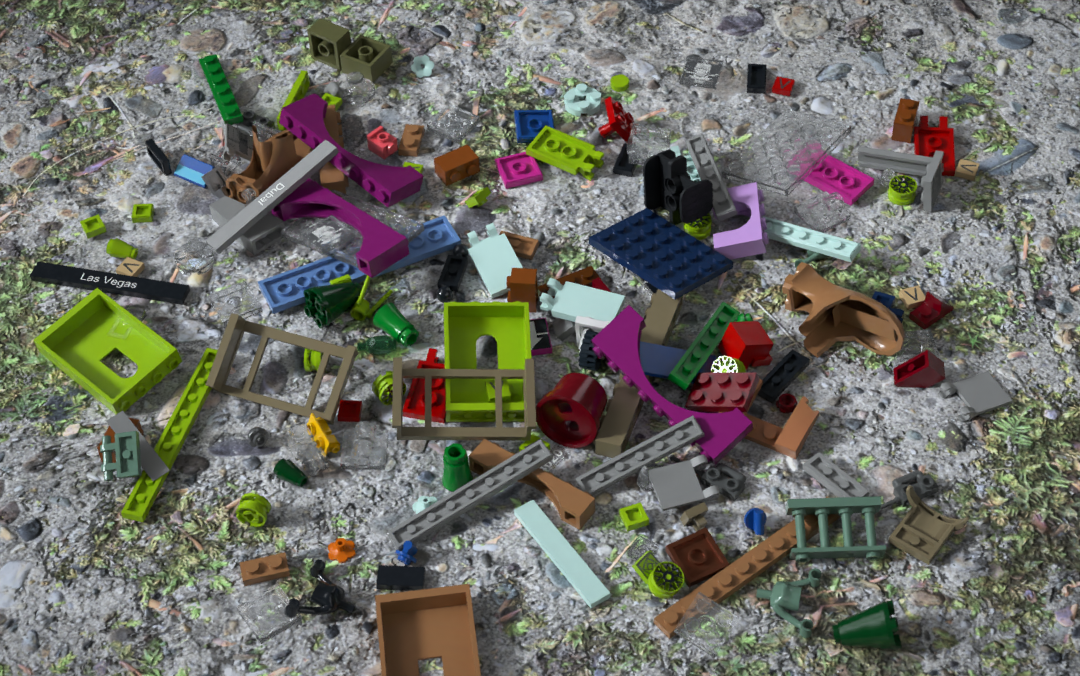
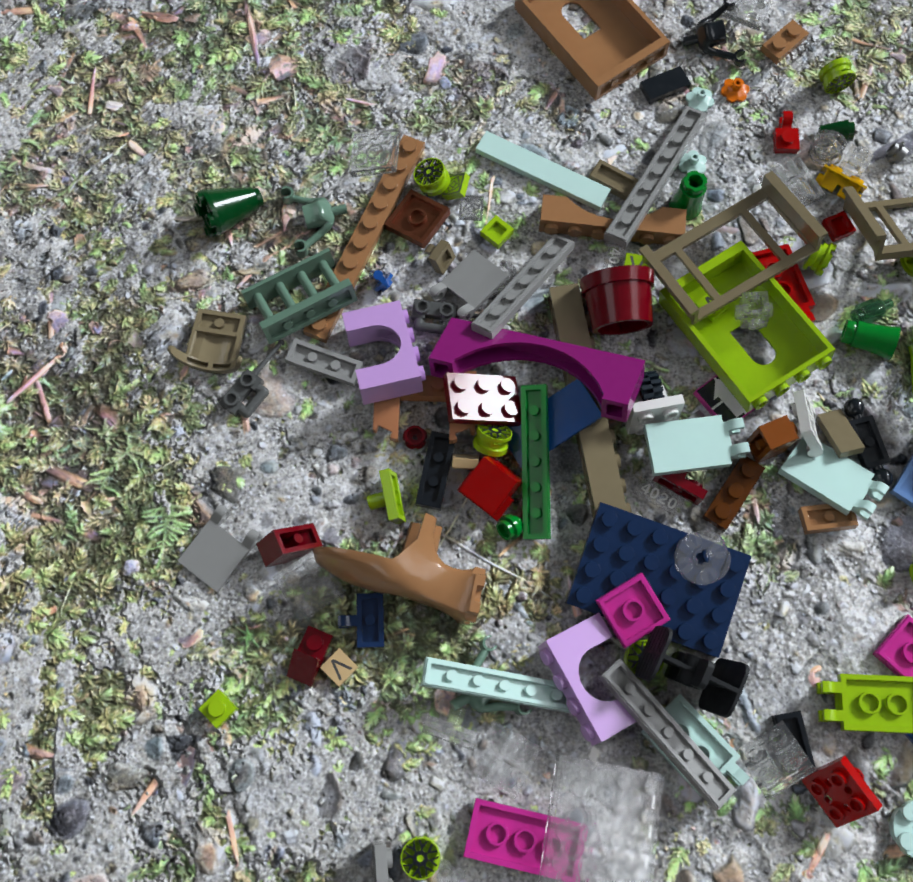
camera: 150 degrees right, 25 degrees up
blue plate [395,541,417,565] -> none
none -> lime plate [199,689,239,729]
none -> lavender arch [342,300,426,405]
none -> lime tile [367,468,406,524]
none -> clear tile [422,707,480,751]
none -> tan tile [452,454,479,470]
none -> dark tan tile [588,159,638,201]
none -> dark pink tile [595,572,671,648]
none -> clear plate [674,530,731,585]
none -> light aqua plant [685,87,714,112]
none -> clear brick [735,291,773,330]
none -> red plate [773,111,800,154]
none -> white plate [791,389,823,457]
none -> dark tan tile [816,409,865,458]

